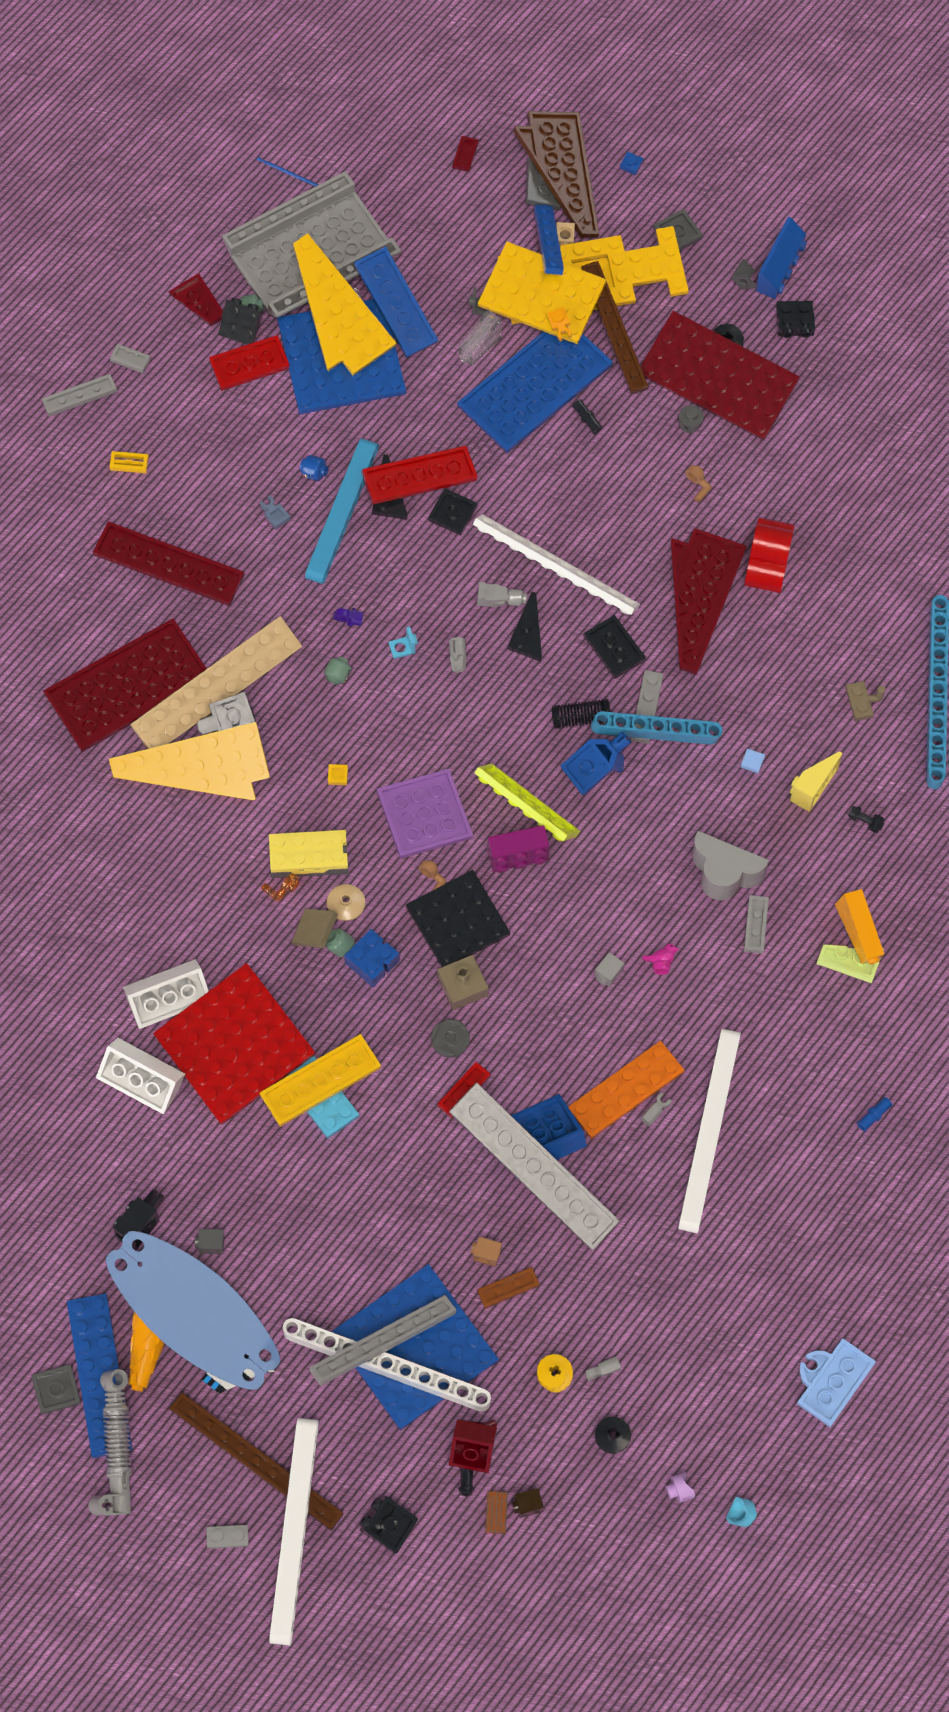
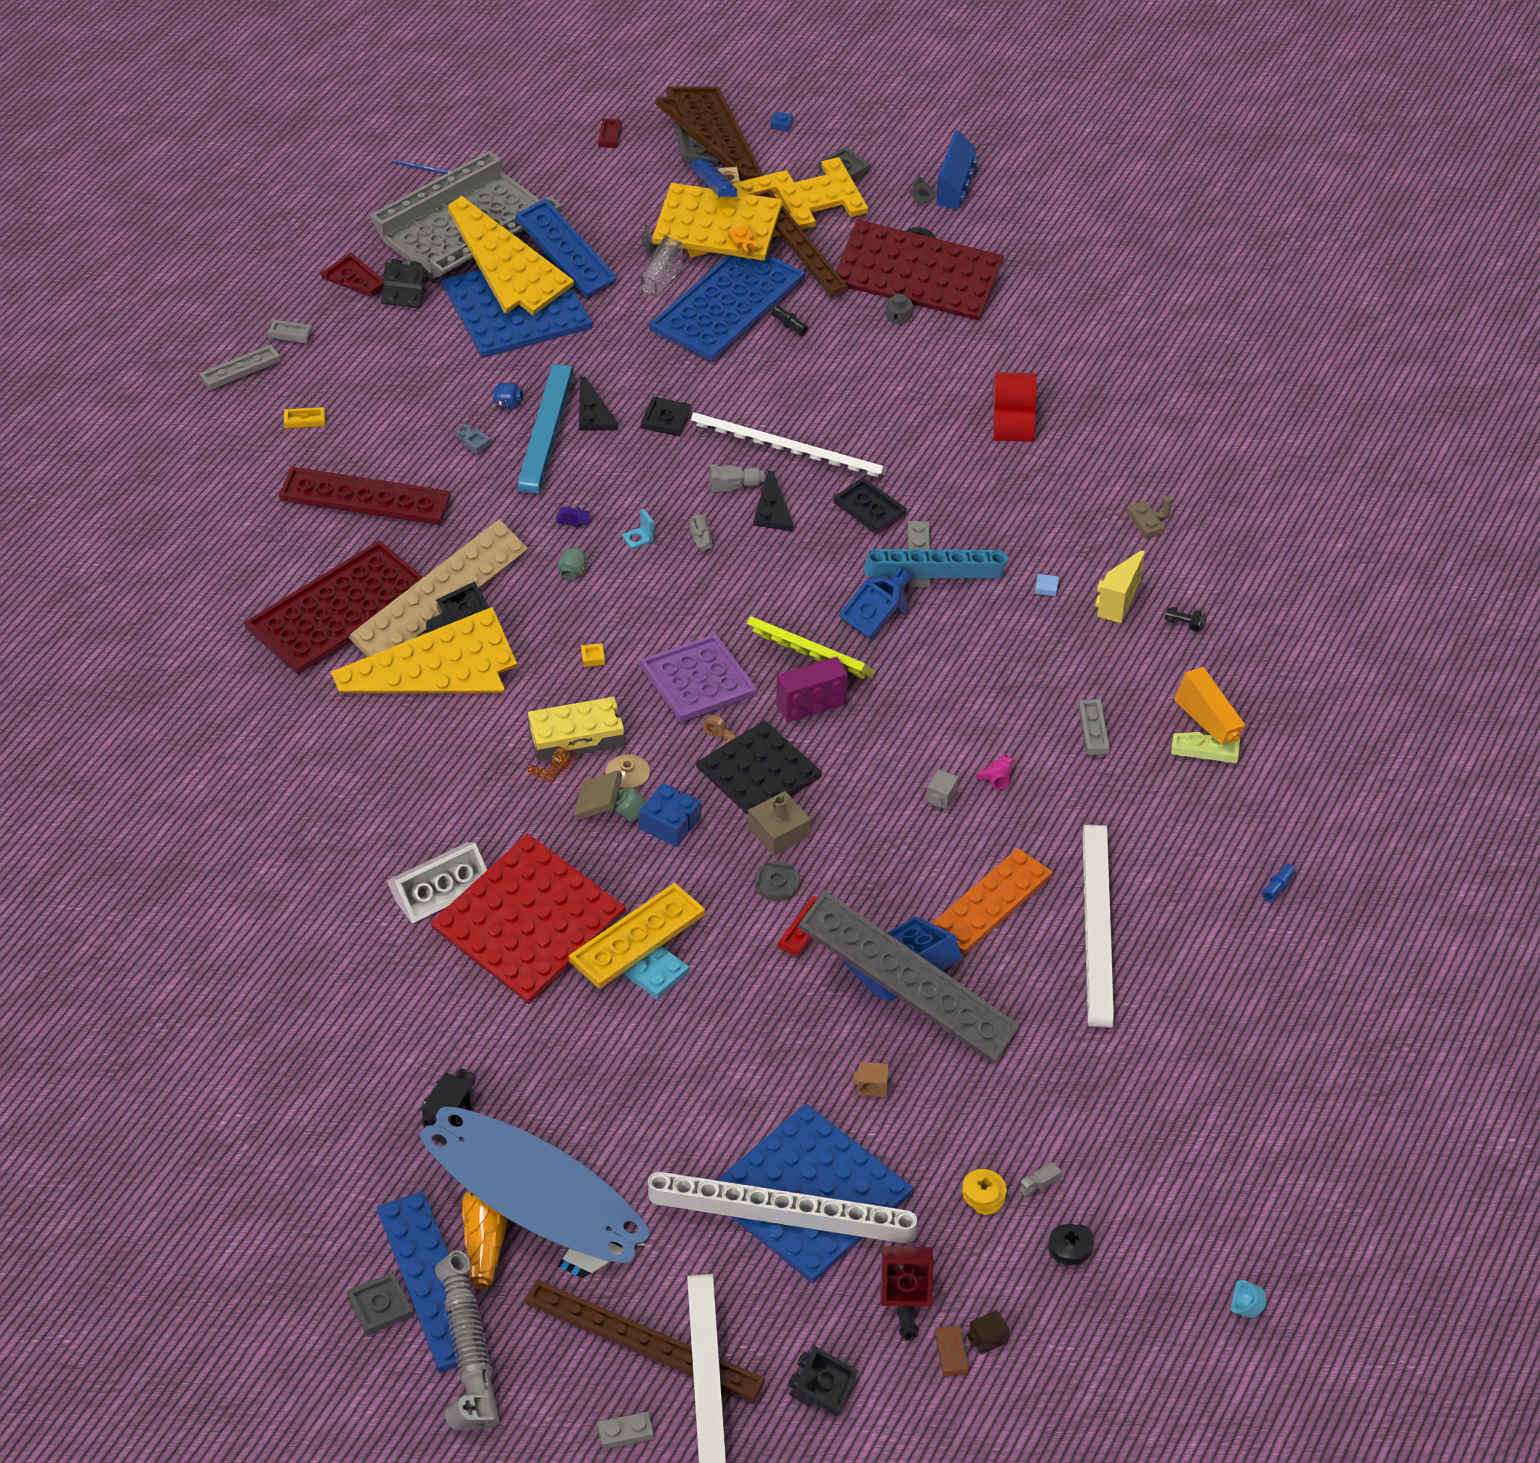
camera: 10 degrees left, 20 degrees down
white slope [96,1038,185,1114] -> none
dark grey brick [195,1229,224,1254] -> none
red plate [209,335,290,391] -> none
light grey plate [309,1295,456,1386] -> none
red plate [361,446,478,504] -> none
dark orange tile [477,1267,540,1309] -> none
black piece [552,699,611,729] -> none
light grey bar [640,1093,671,1127] -> none
lavender piece [665,1472,695,1503] -> none
dark red wing [671,528,747,675] -> none
medium nougat plate [685,465,711,503] -> none
light grey brick [692,831,769,900] -> none
black plate [776,301,815,338] -> none
light blue plate [797,1338,876,1427] -> none
dark azure beam [926,595,949,790] -> none

